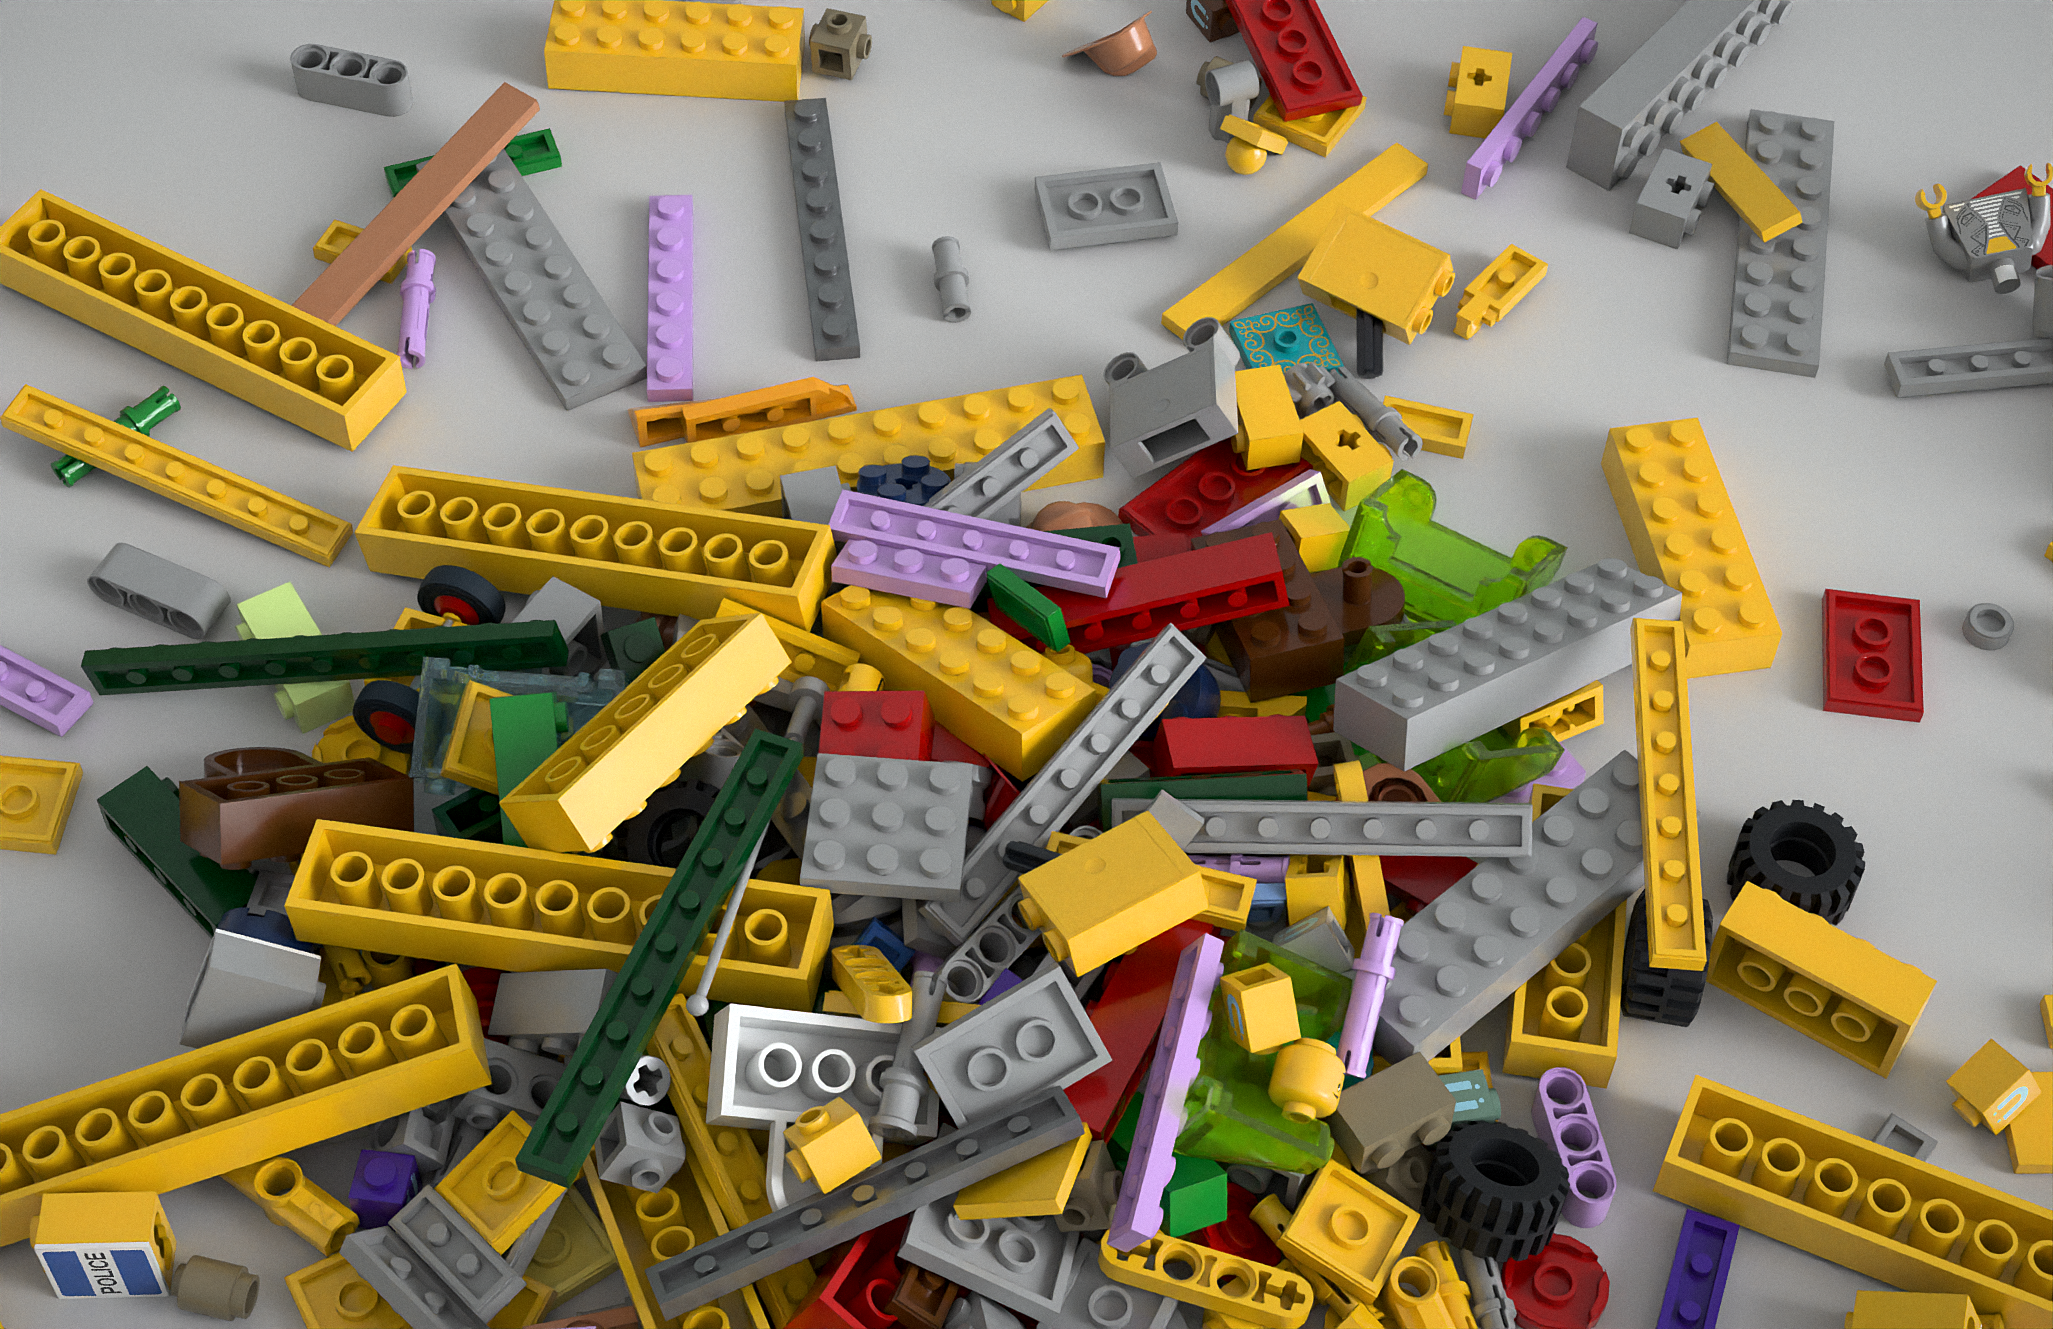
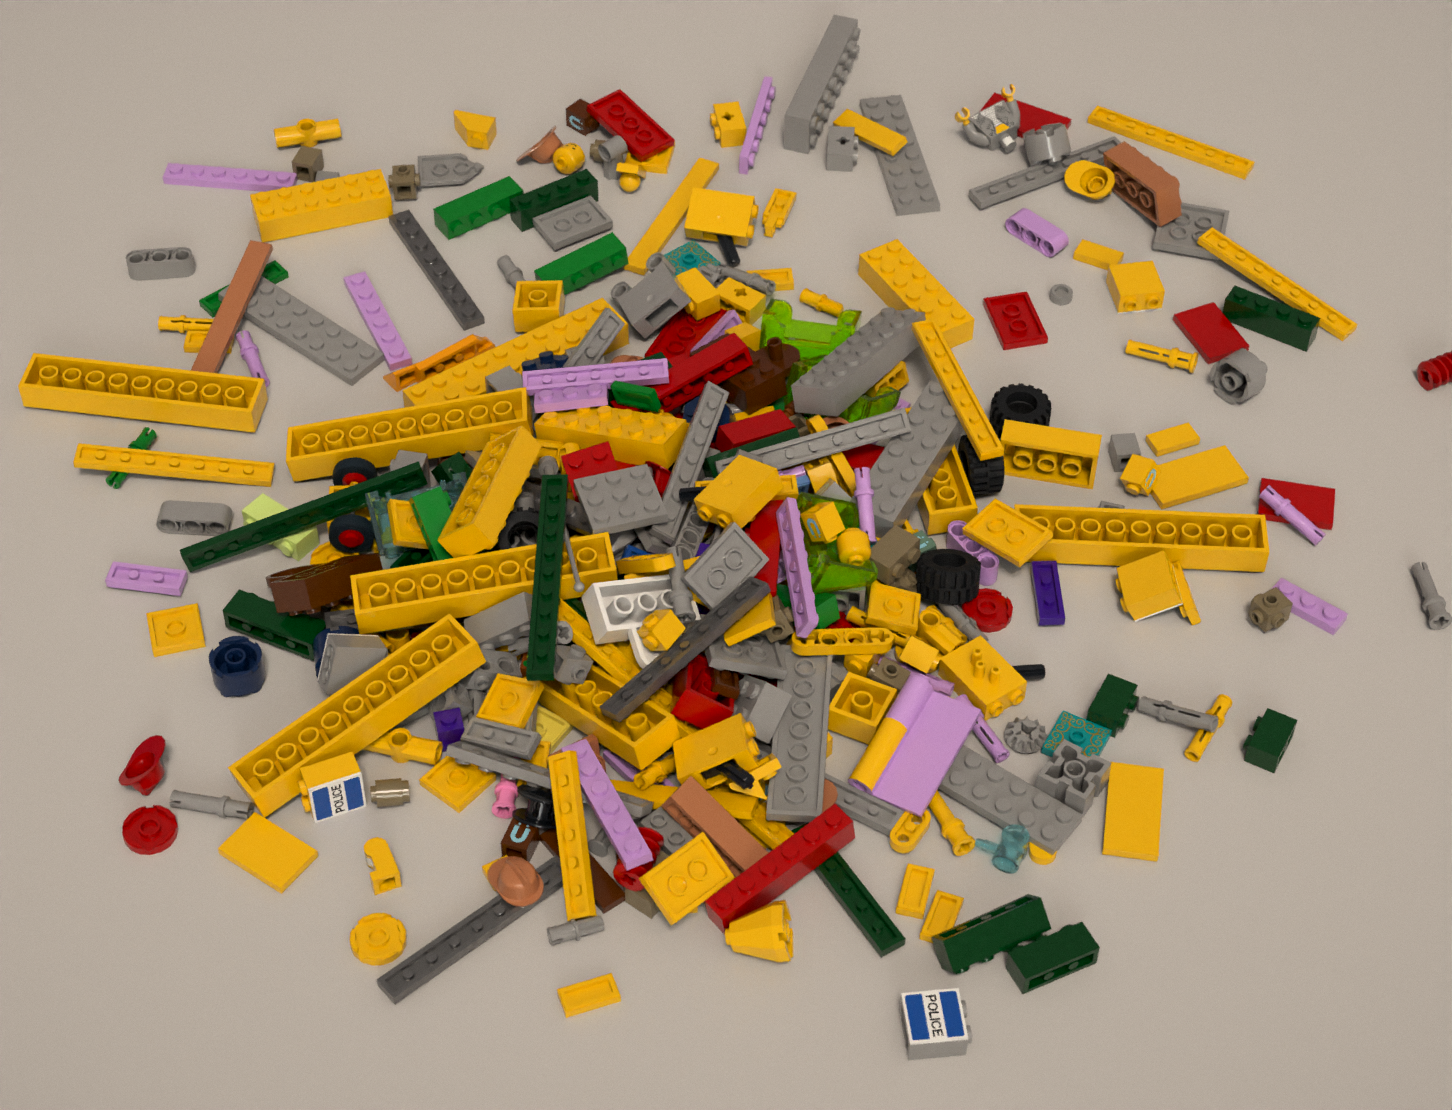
camera: 20 degrees left, 5 degrees down
none -> yellow pin [158,315,214,334]
none -> dark blue brick [209,636,266,697]
none -> light grey tile [418,153,484,187]
none -> green brick [433,176,524,240]
none -> dark green brick [510,169,598,232]
none -> yellow brick [512,280,565,332]
none -> green brick [534,232,629,295]
none -> yellow head [553,143,585,174]
none -> yellow axle [799,288,844,317]
none -> yellow tile [962,498,1053,567]
none -> lavender beam [1005,208,1069,257]
none -> light grey brick [1108,433,1141,472]

